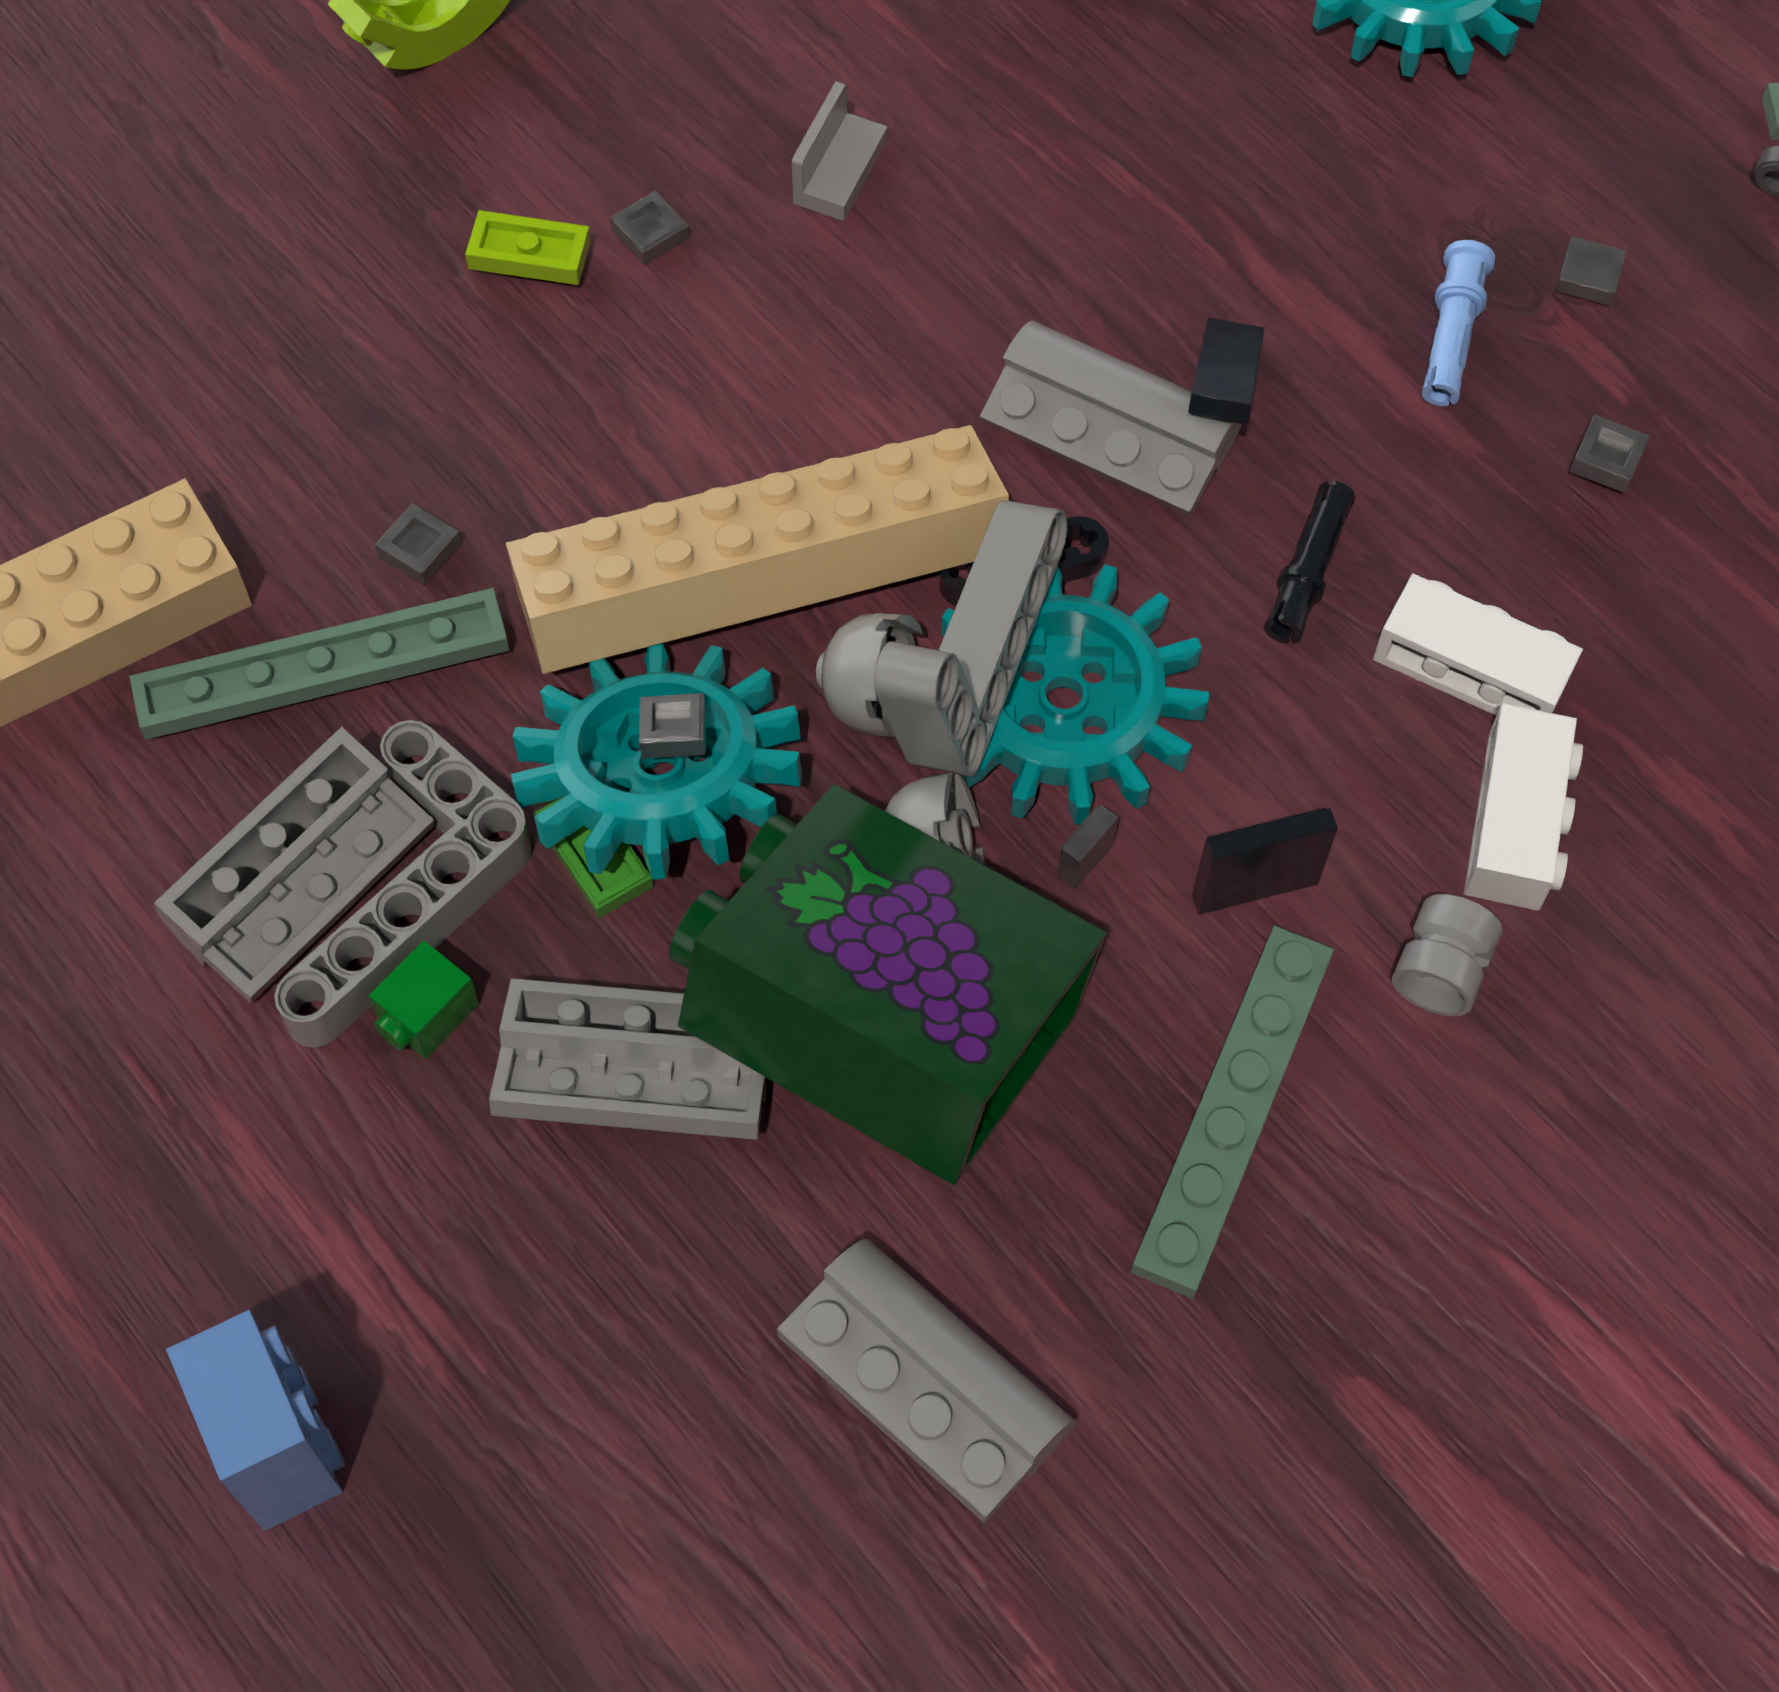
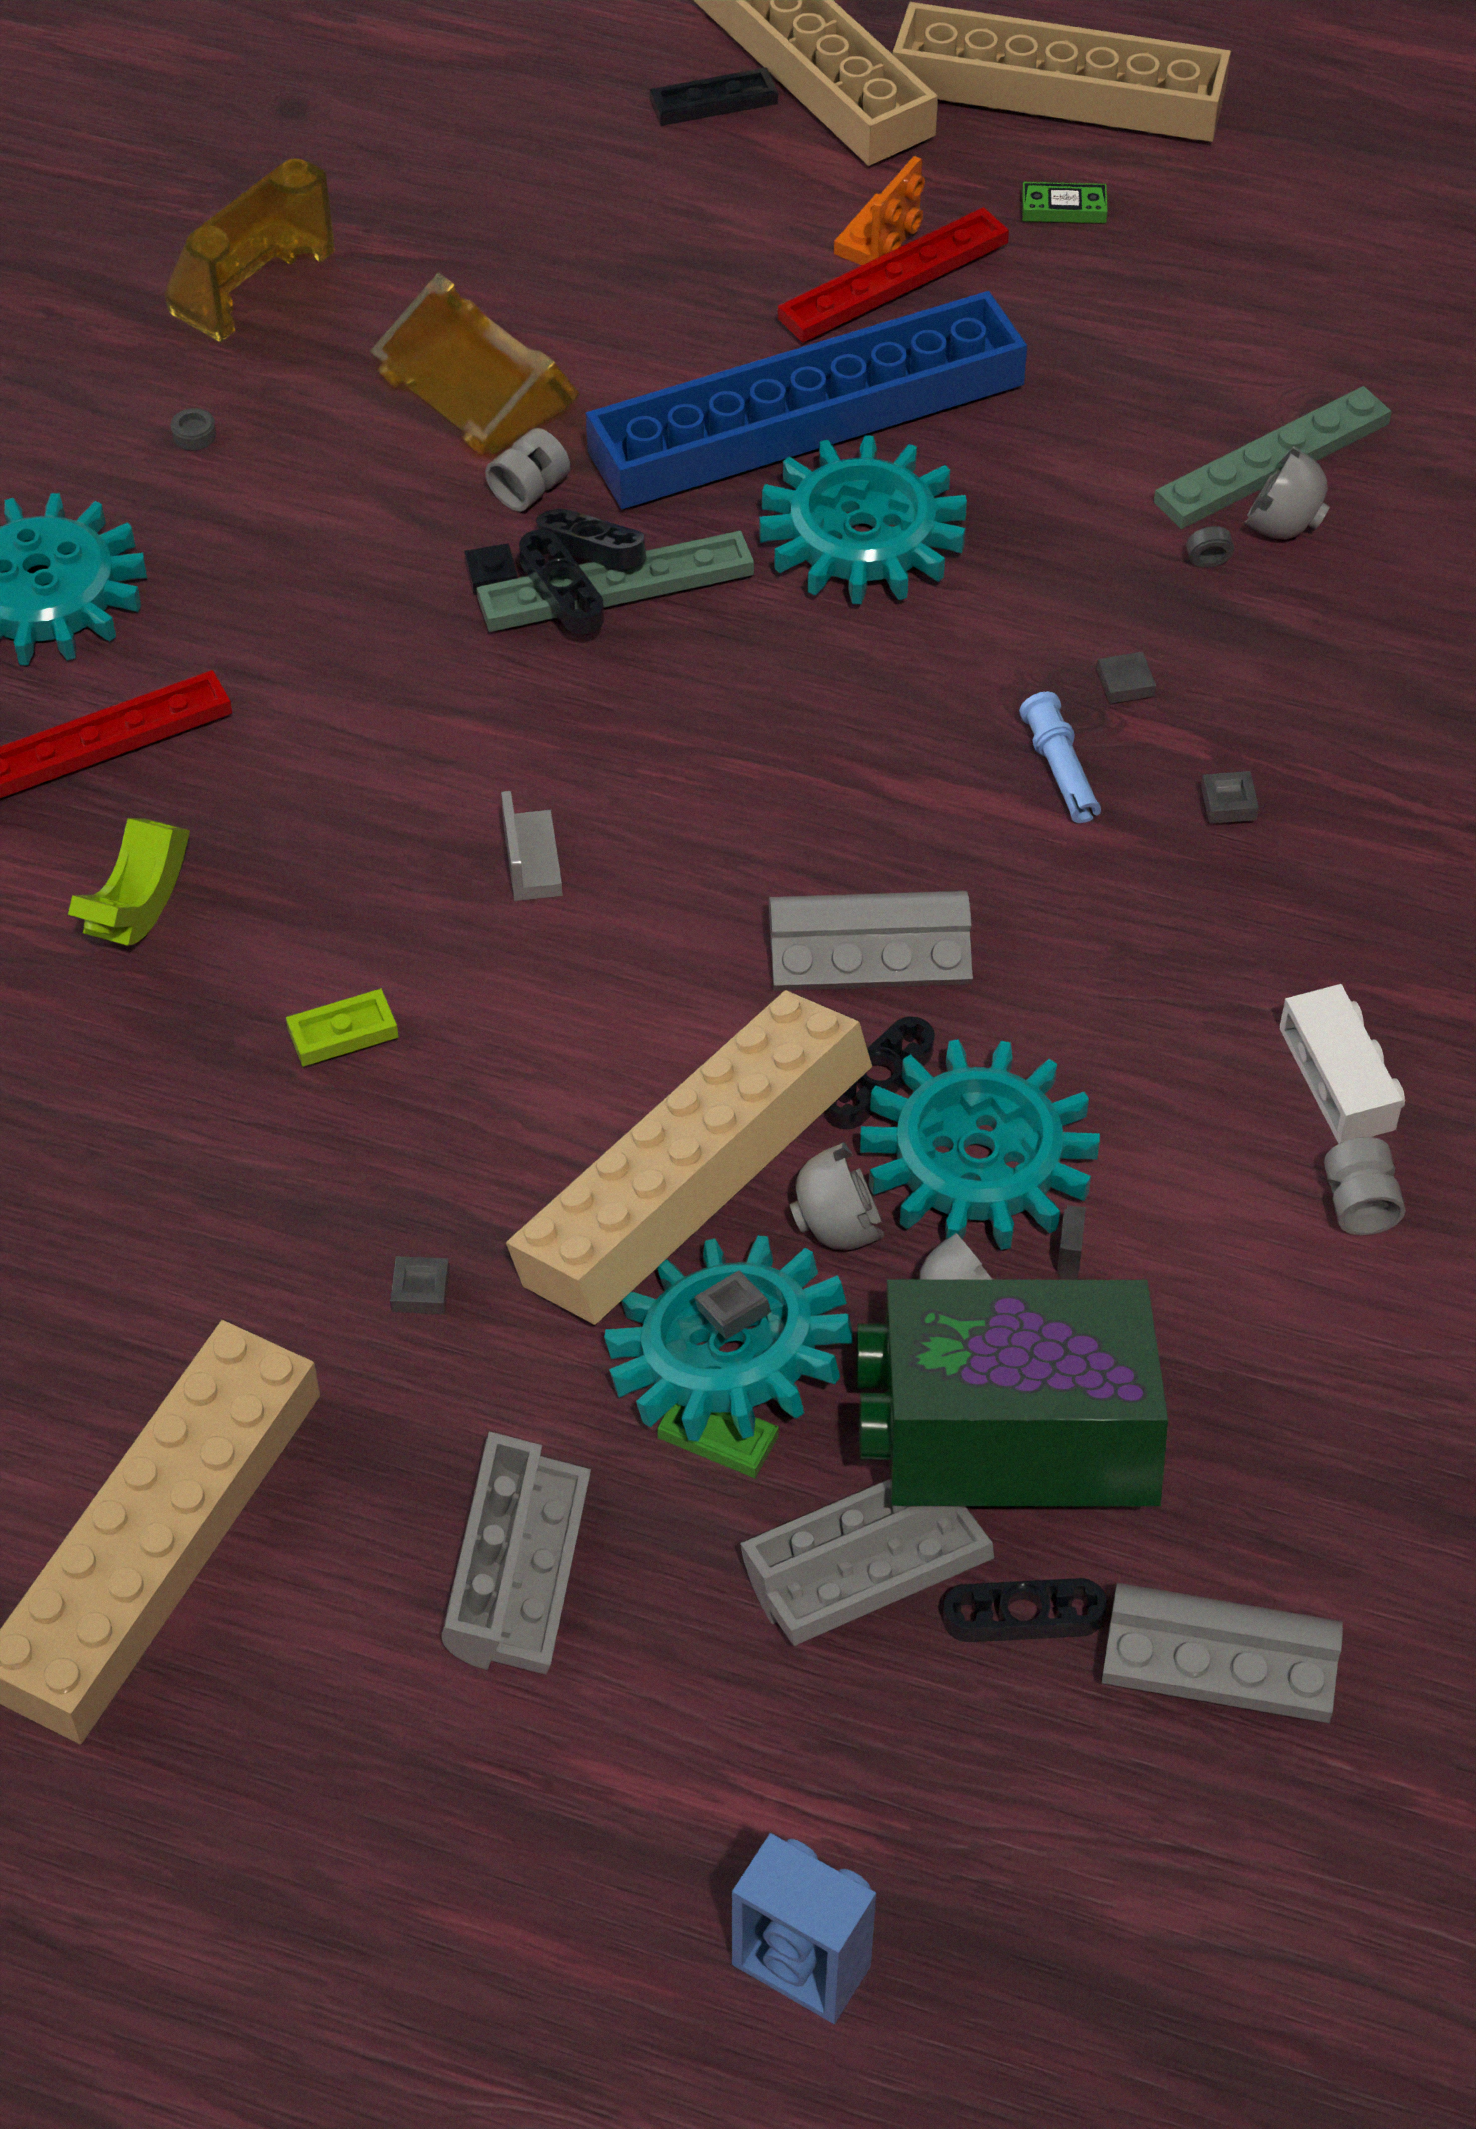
camera: 30 degrees left, 10 degrees down
sand green plate [129,588,510,740] -> none
light grey beam [274,720,532,1048] -> none
green brick [368,940,479,1060] -> none
flat silver tile [610,190,690,266] -> none
light grey beam [874,500,1067,777] -> none
sand green plate [1130,925,1334,1299] -> none
black tile [1188,317,1265,424] -> none
black tile [1192,807,1338,915] -> none
black pin [1264,481,1356,644] -> none
white brick [1373,573,1583,716] -> none
none -> black beam [943,1578,1107,1642]

